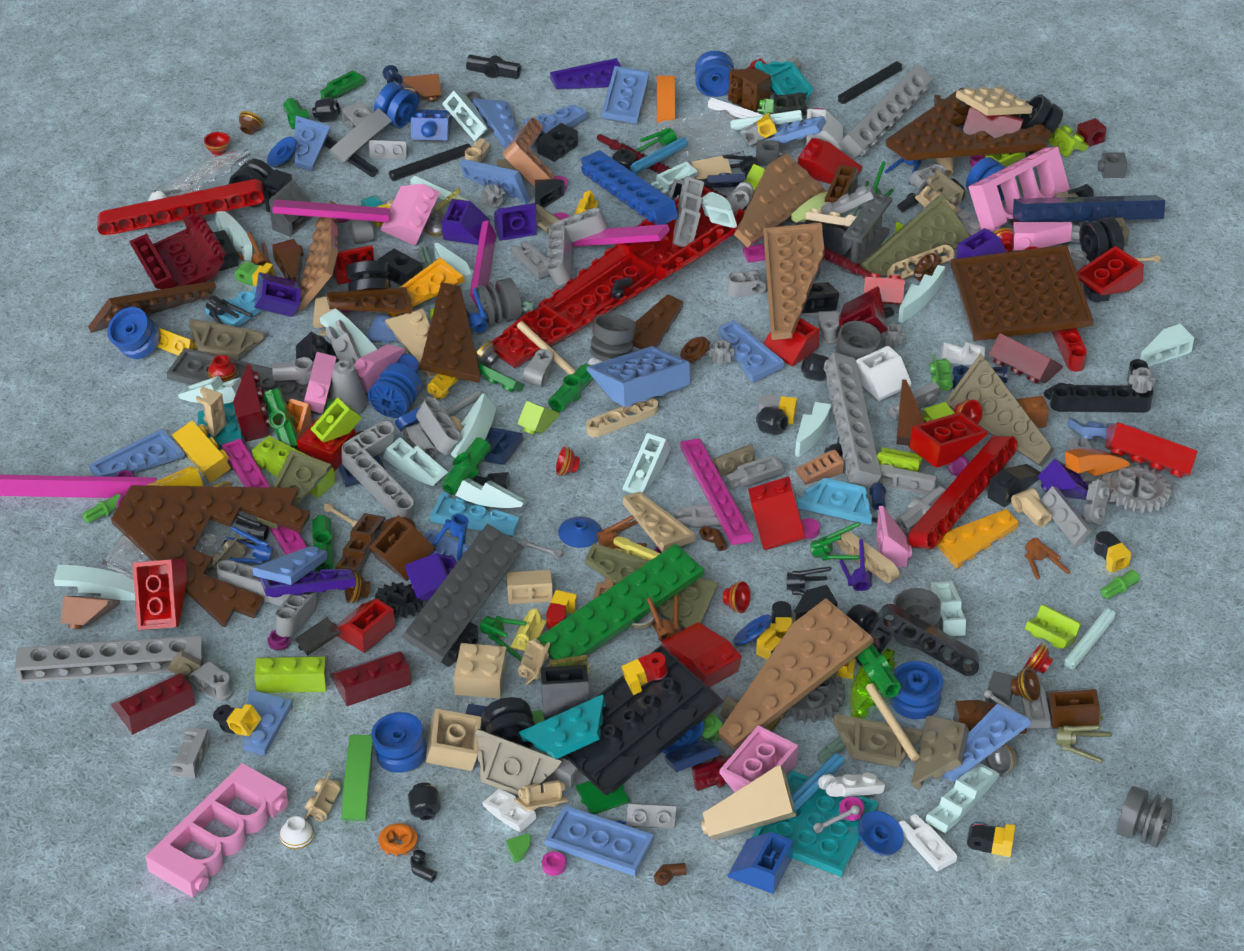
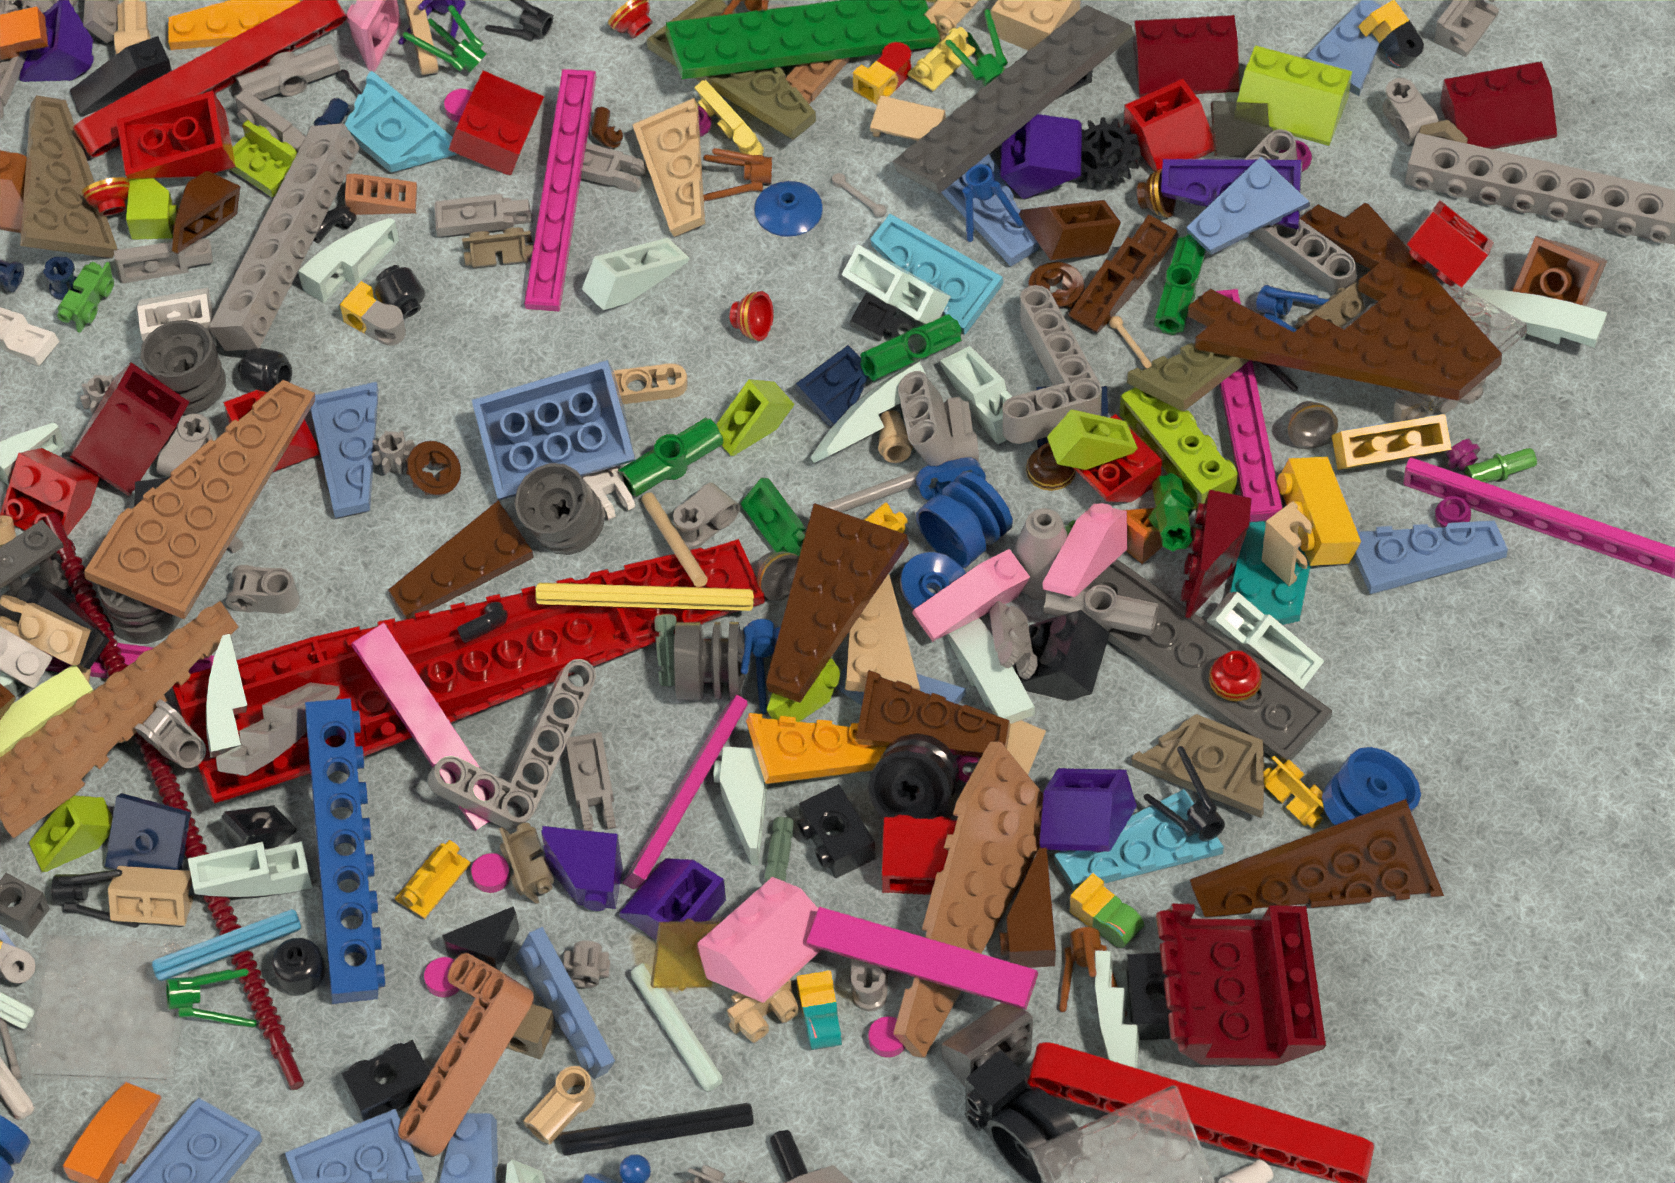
camera: 155 degrees left, 15 degrees up
none -> light yellow axle [535,583,754,611]

